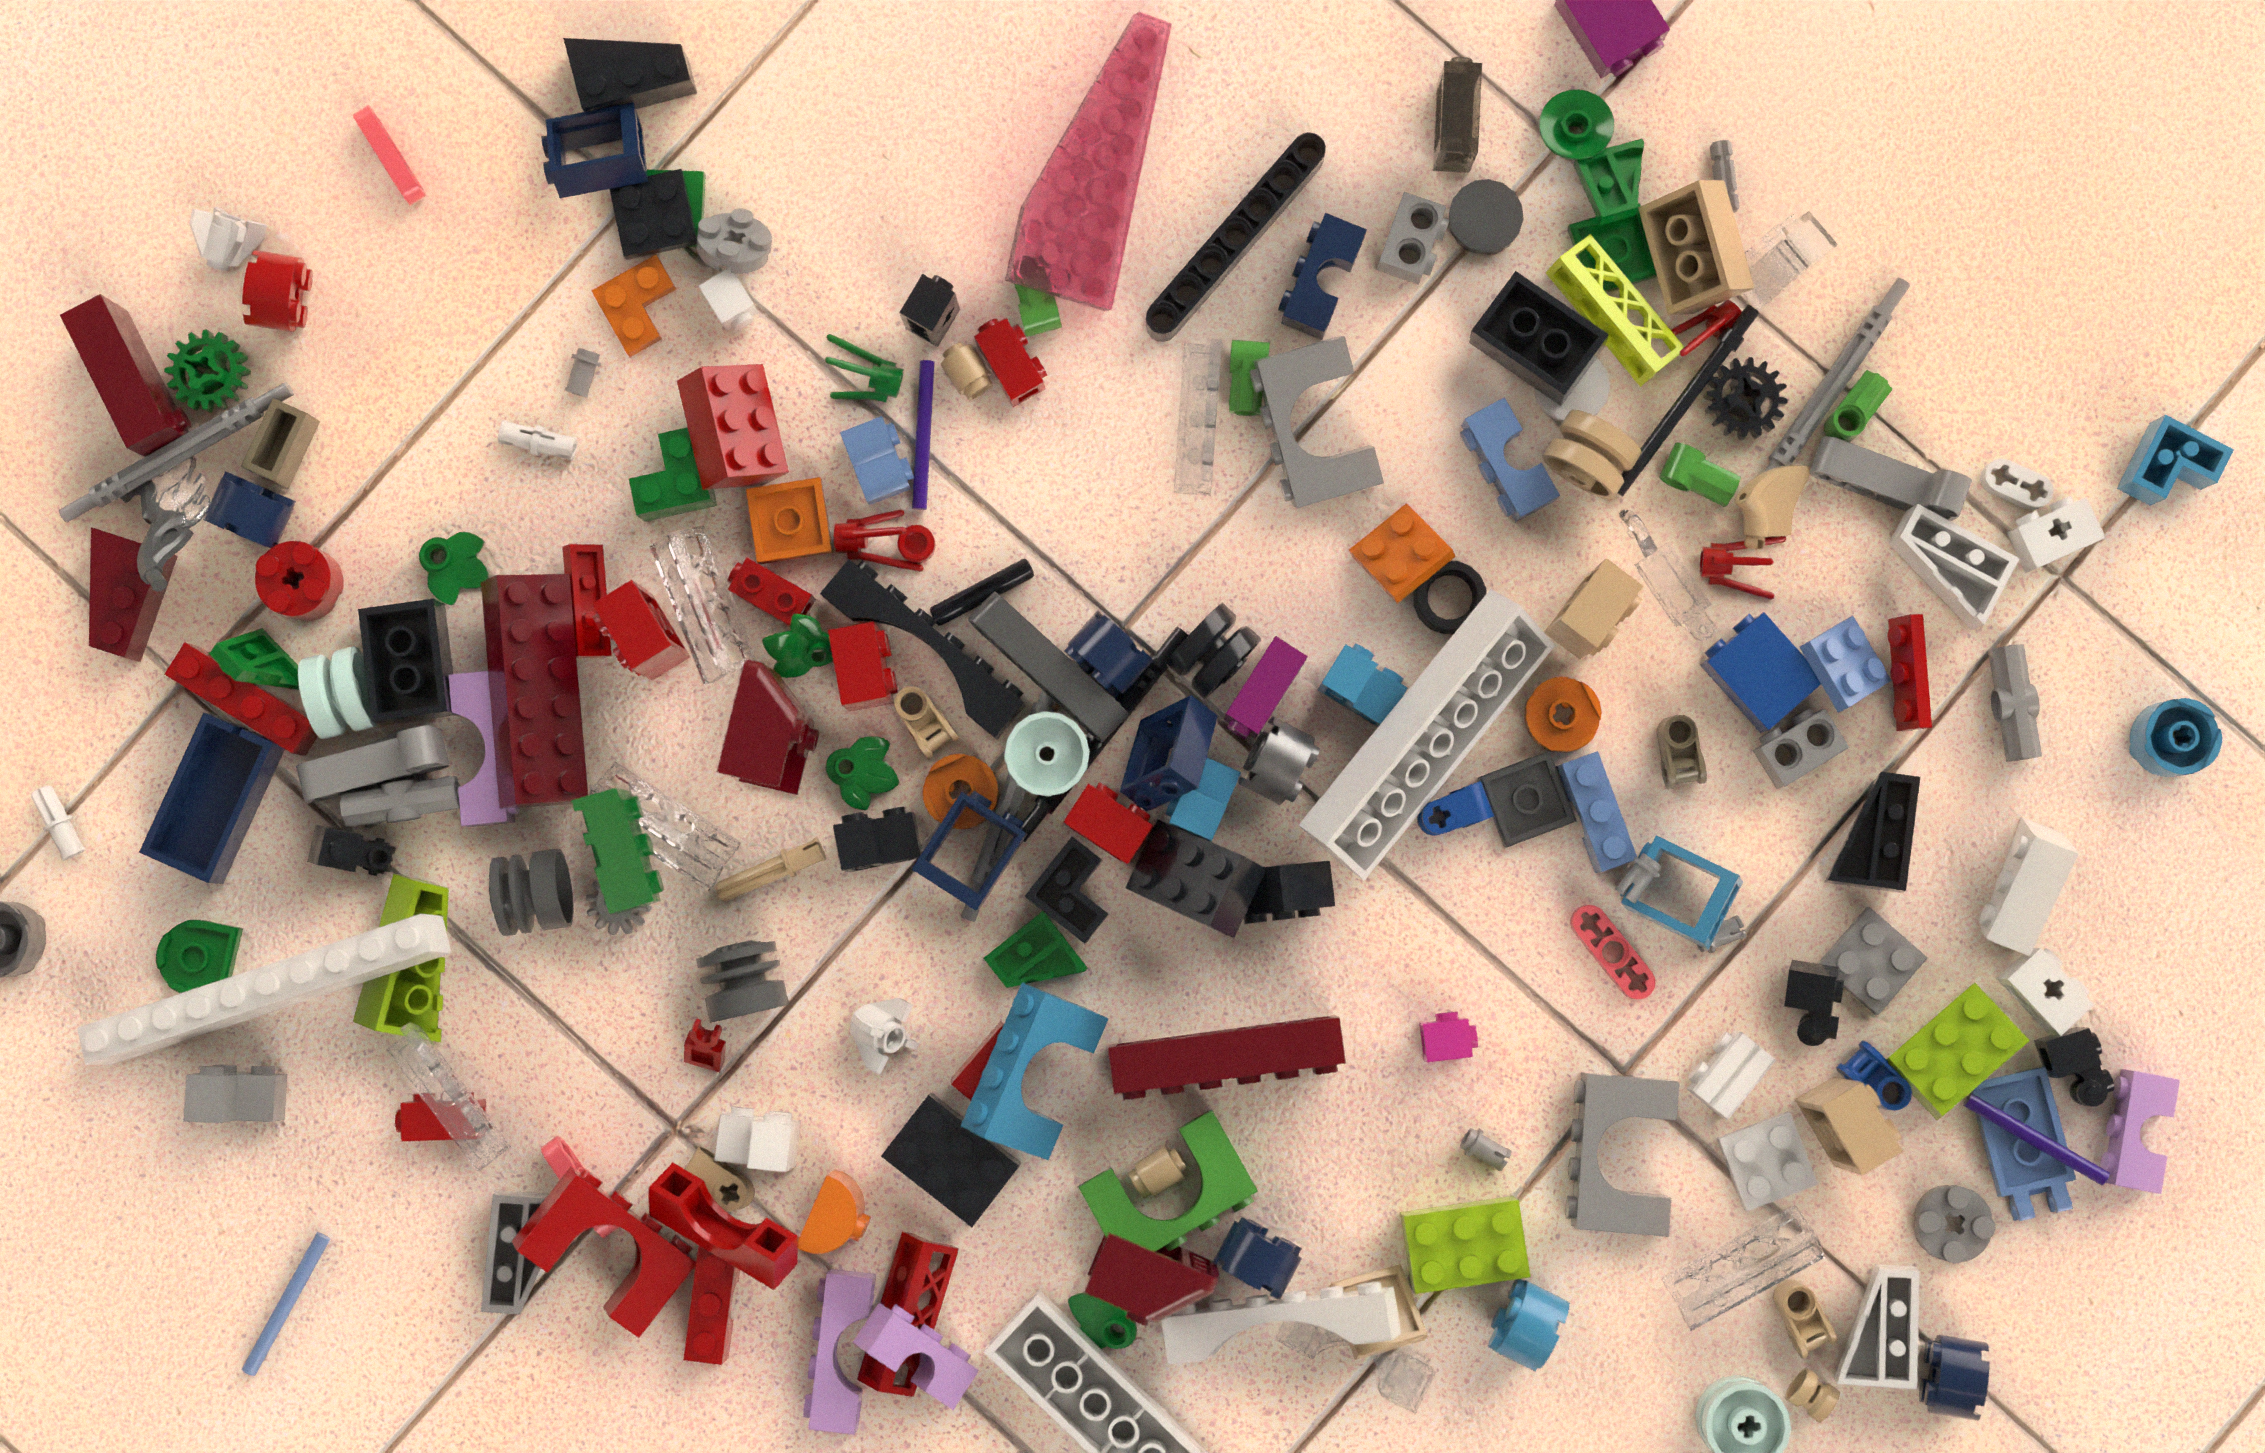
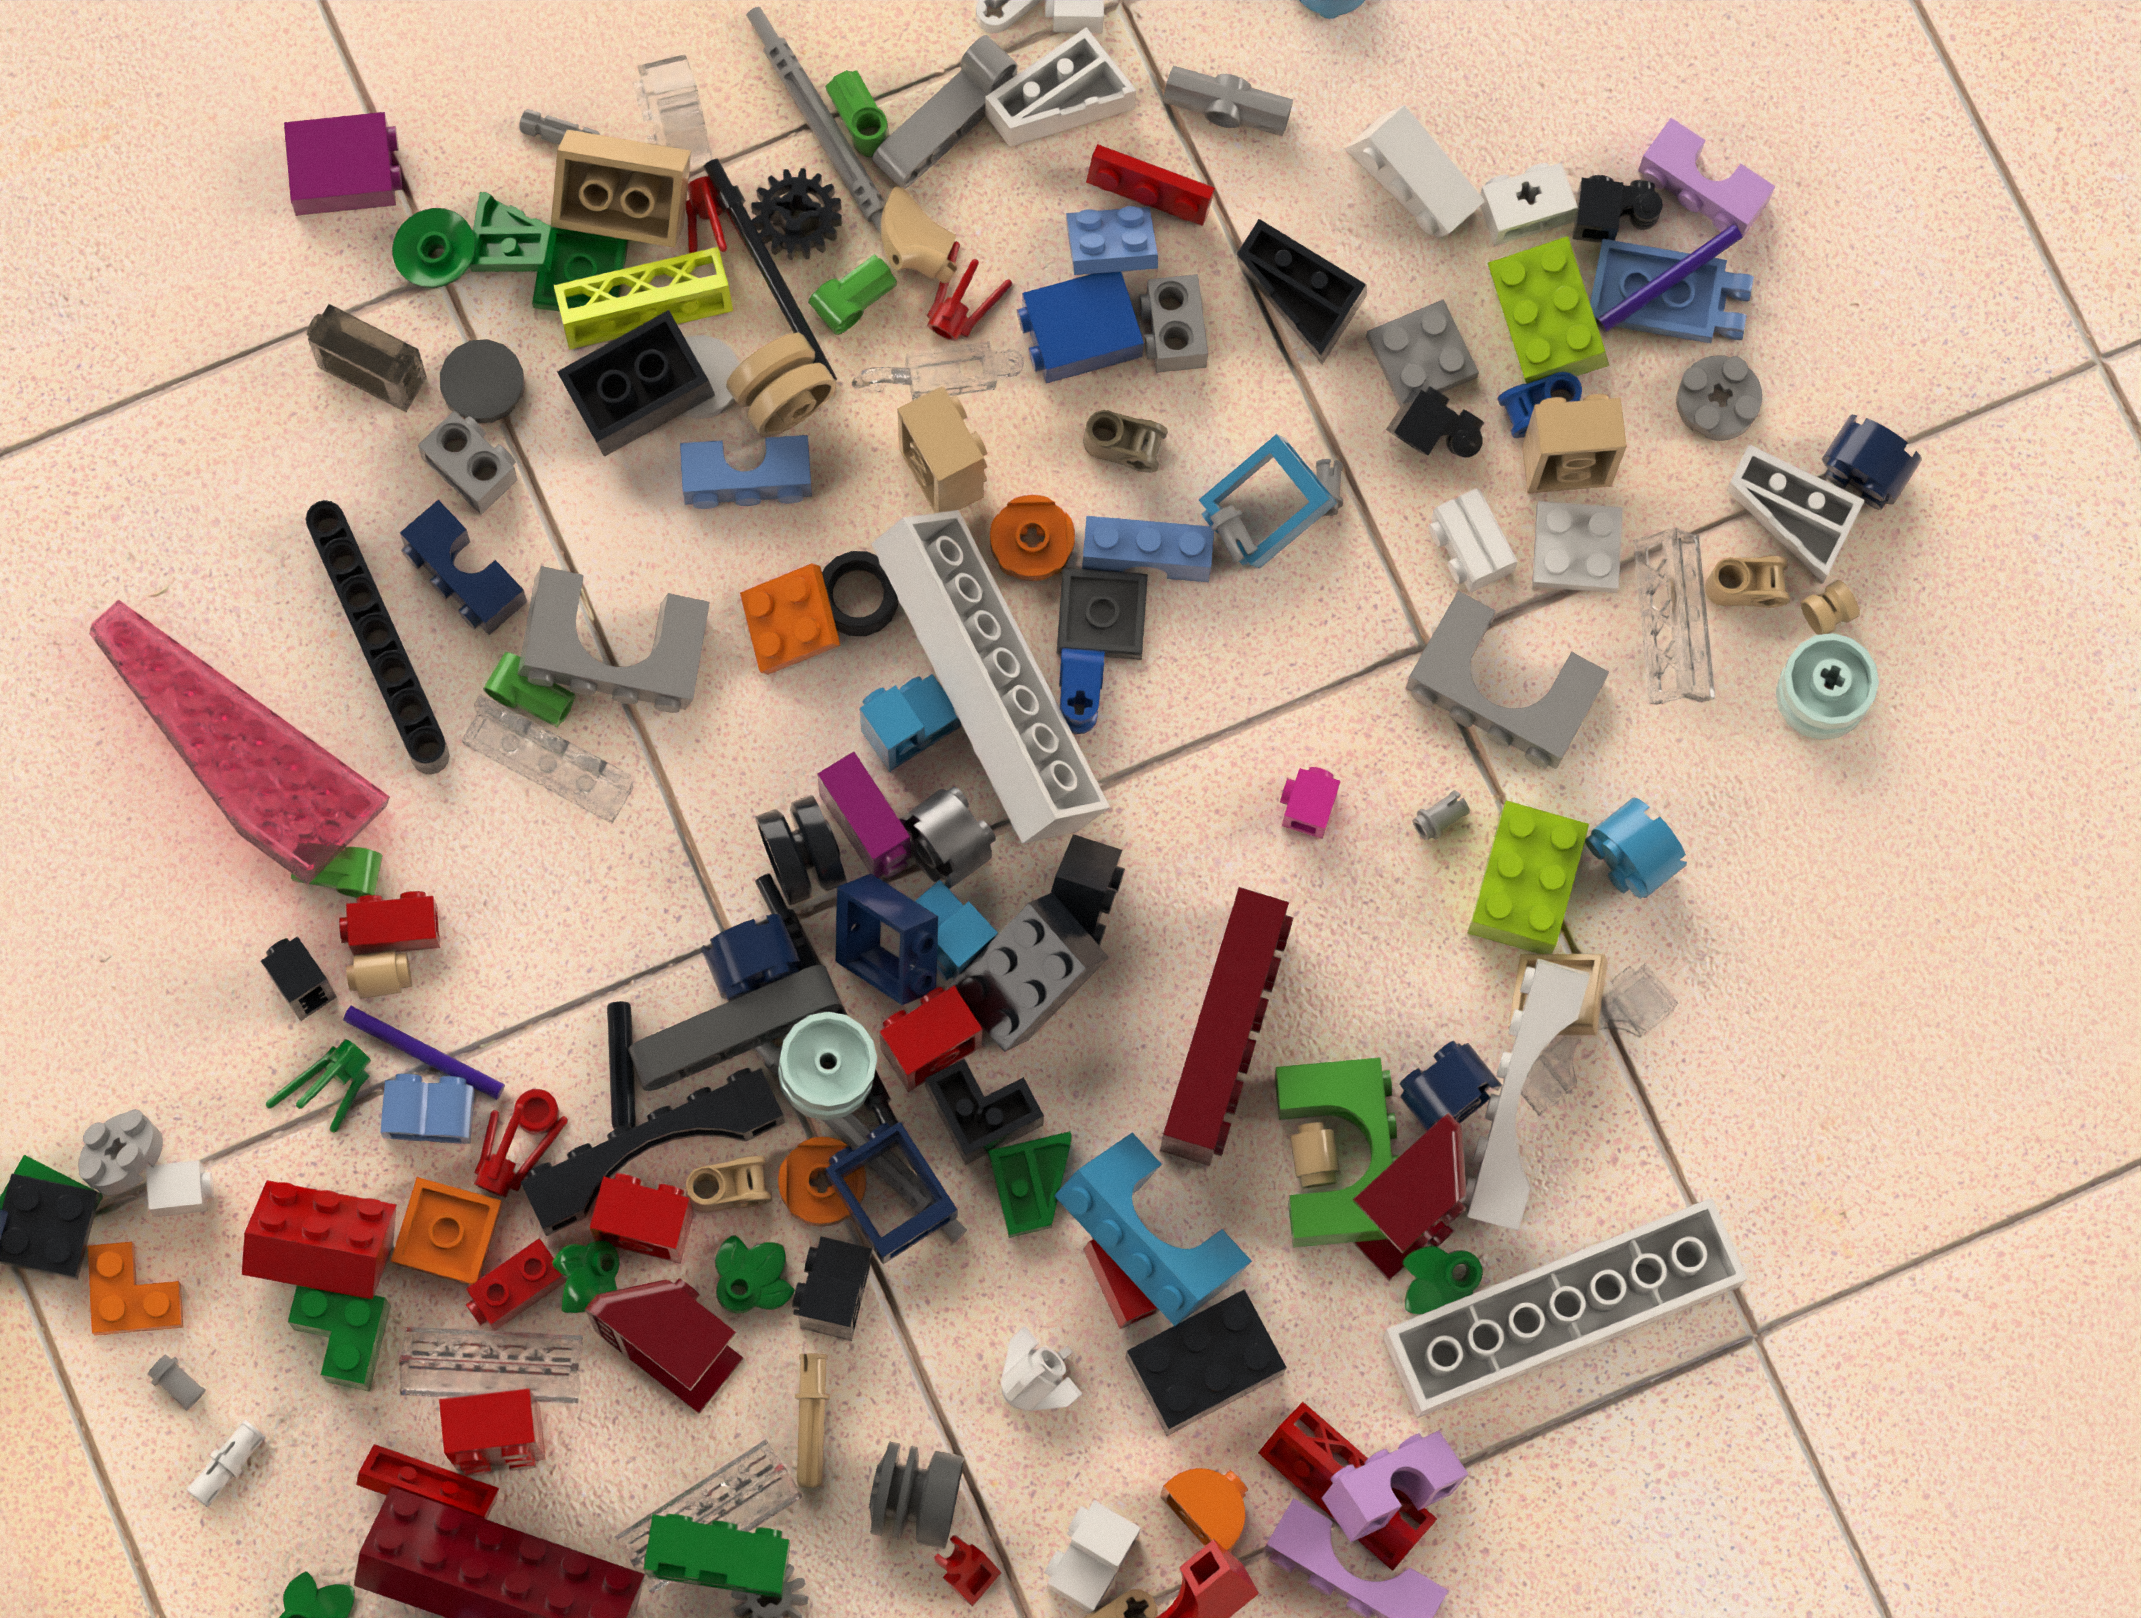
camera: 75 degrees left, 10 degrees down
coral beam [1570,905,1655,999] -> none

